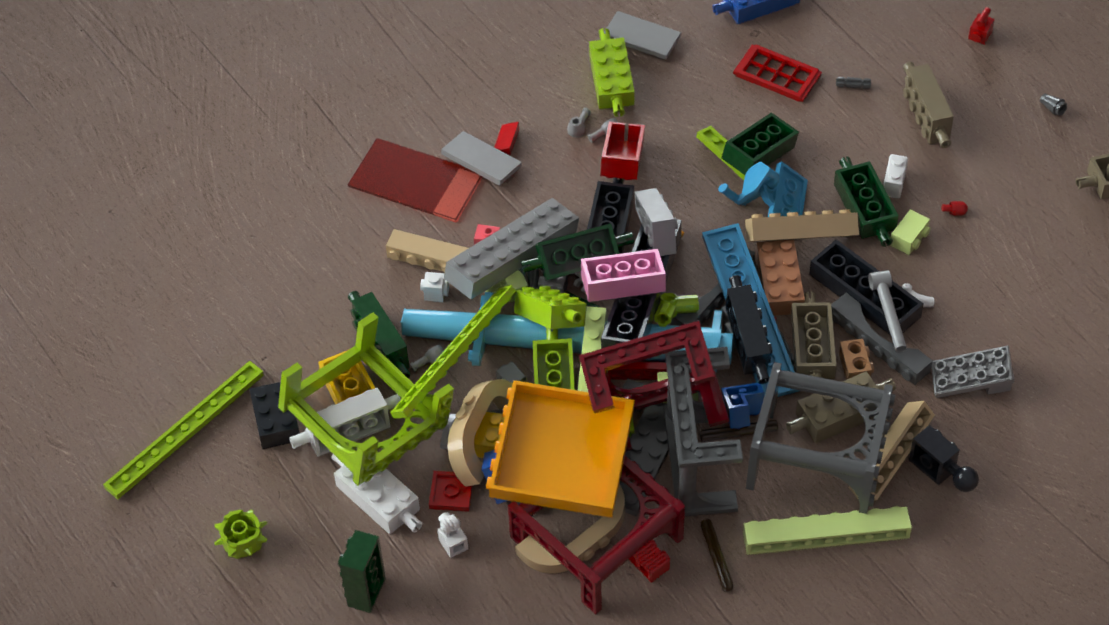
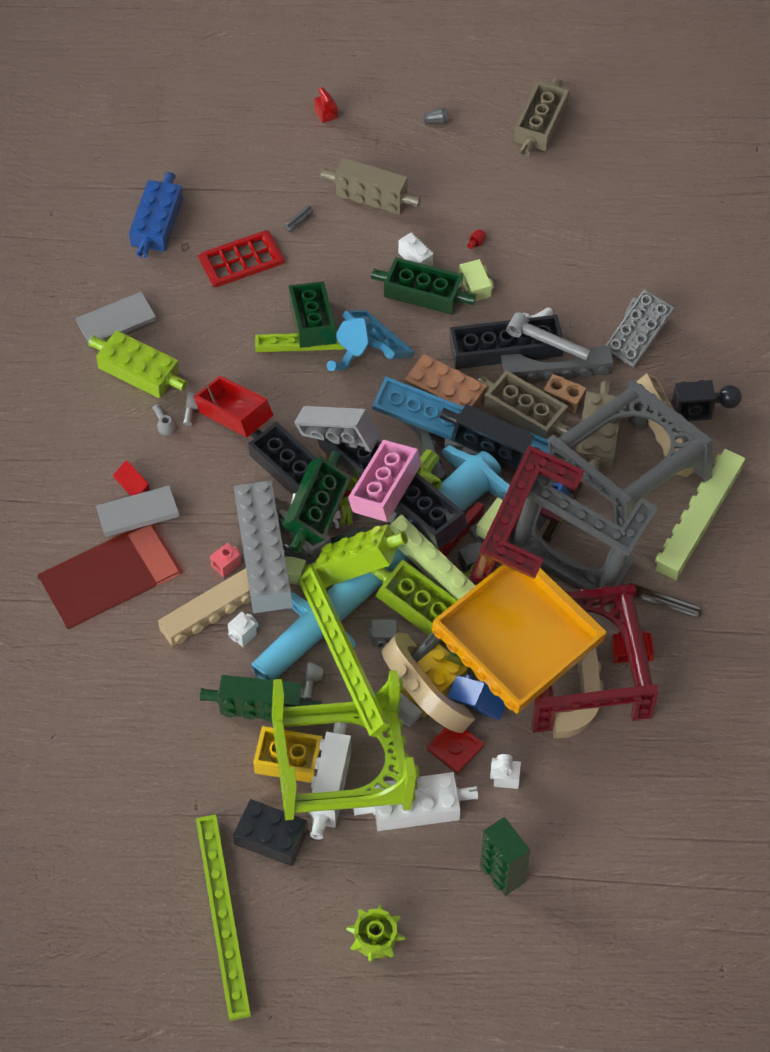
camera: 55 degrees left, 5 degrees up
tan brick [745,209,859,242] -> none

